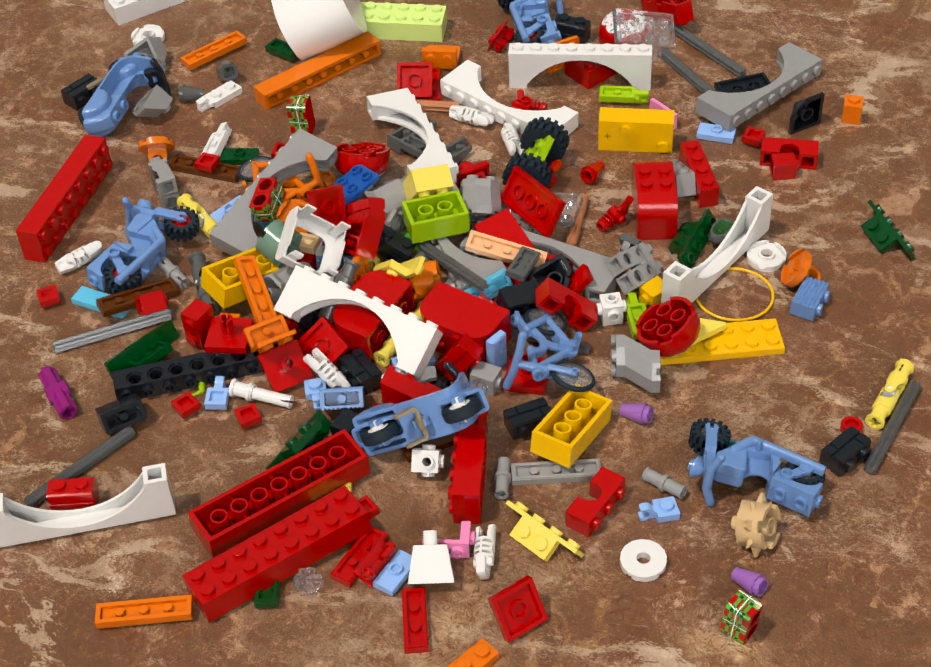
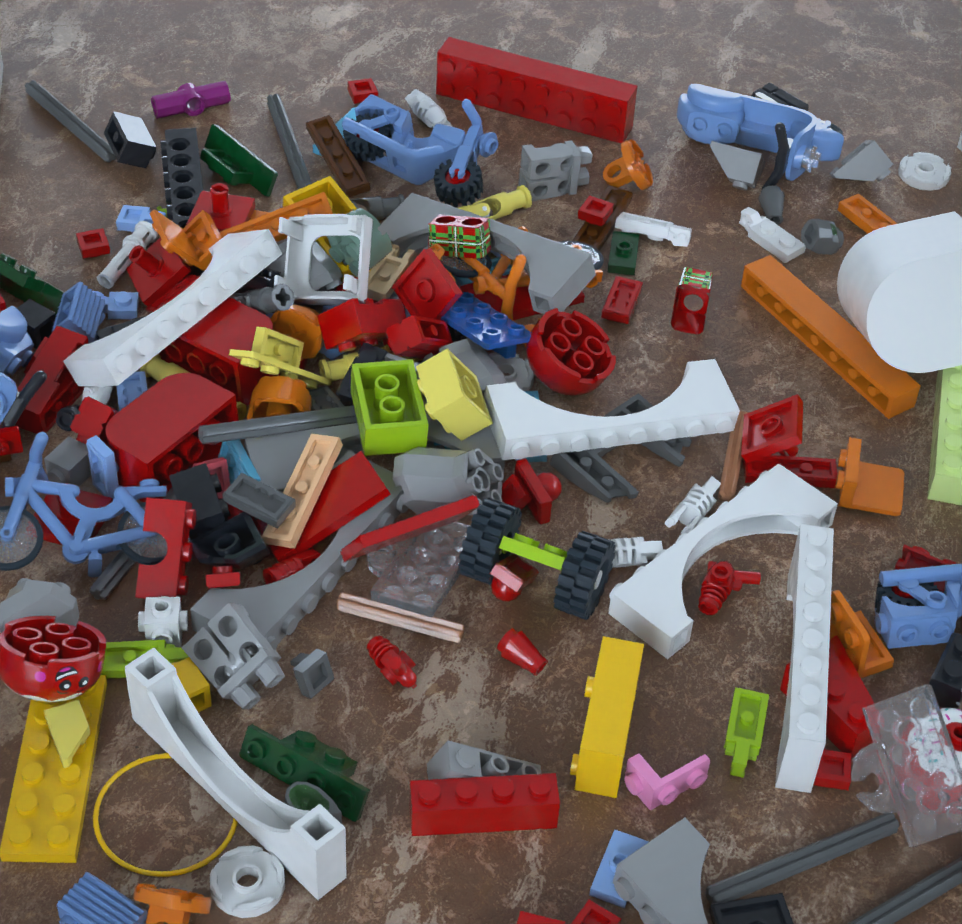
camera: 90 degrees right, 0 degrees up
red brick [46,477,99,510] -> none
red brick [134,289,168,316] -> none
light grey pin [158,257,190,289] -> none
red plate [171,391,201,419] -> none
red brick [180,299,214,350] -> none
white hinge [303,348,351,388] -> none
red brick [631,161,678,240] -> none

